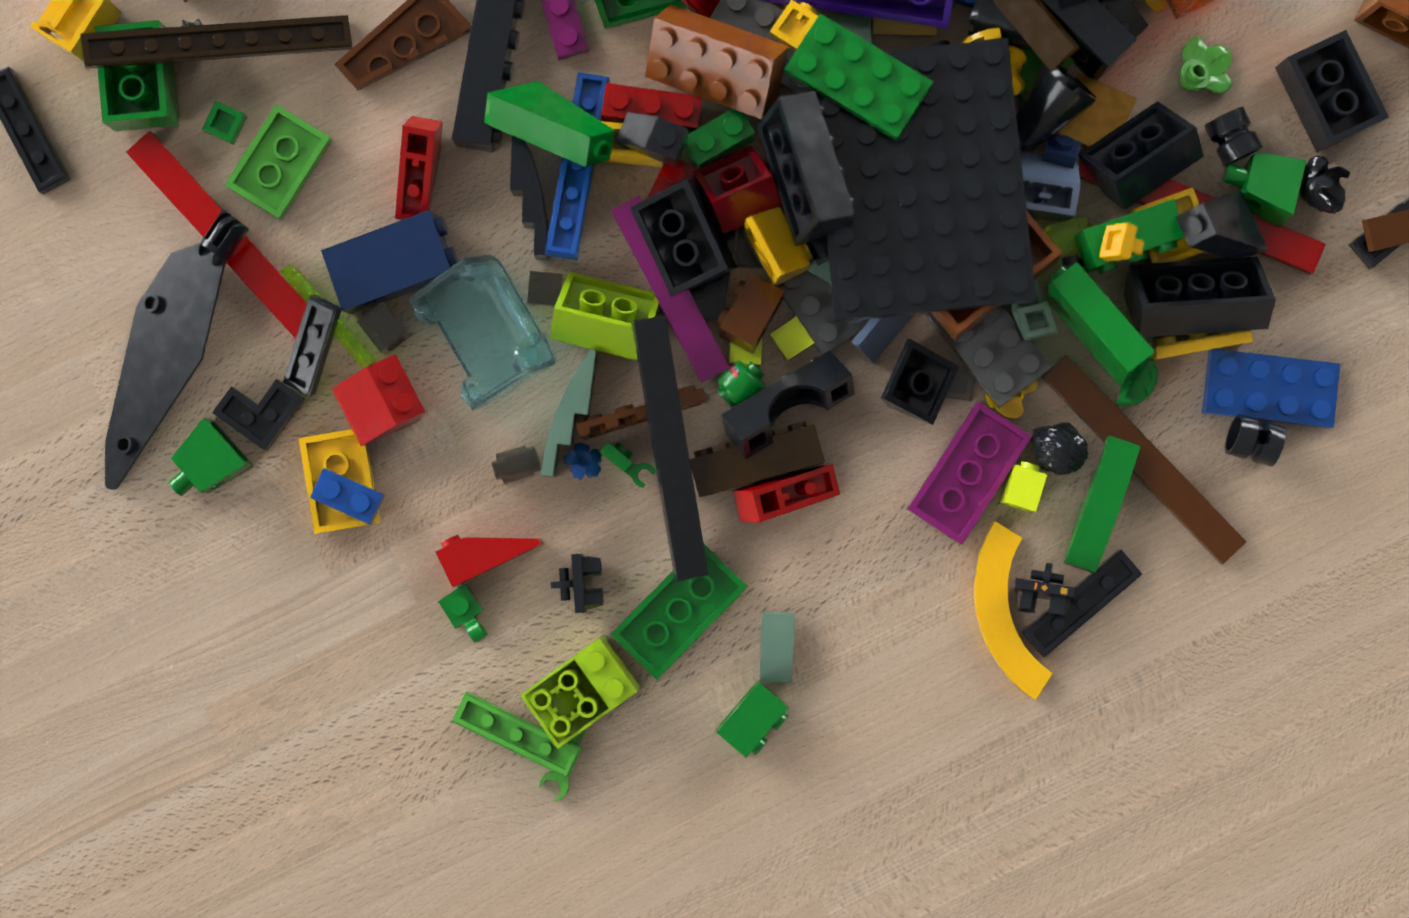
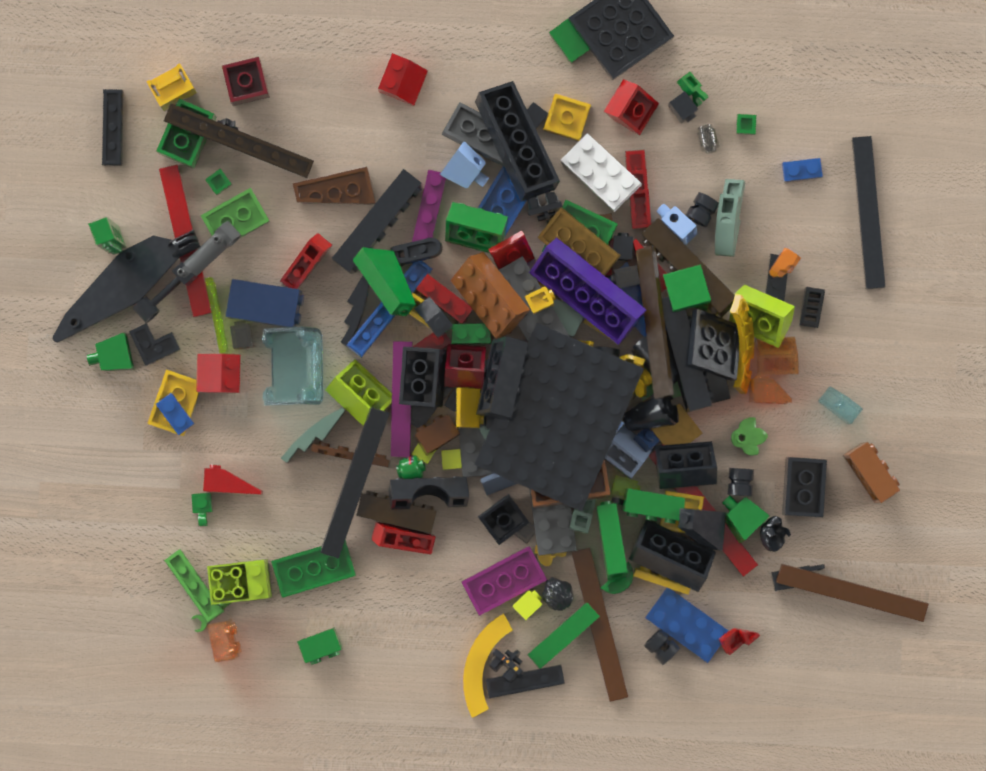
camera: 25 degrees right, 0 degrees up
black tile [283,294,342,397] -> none
clear smoke brick [491,445,541,485] -> none
clear smoke tile [527,271,563,307] -> none
black hips [550,554,604,613] -> none
blue plant [563,442,601,480] -> none
green plate [600,442,656,488] -> none
sand green slope [759,611,795,683] -> none
green plate [784,13,933,141] -> none
yellow tile [1099,223,1145,262] -> none
none -> green brick [88,217,126,255]
none -> dark grey piece [133,221,241,323]
none -> clear orange slope [207,619,242,663]
none -> black plate [390,238,443,267]
none -> red slope [719,628,760,655]

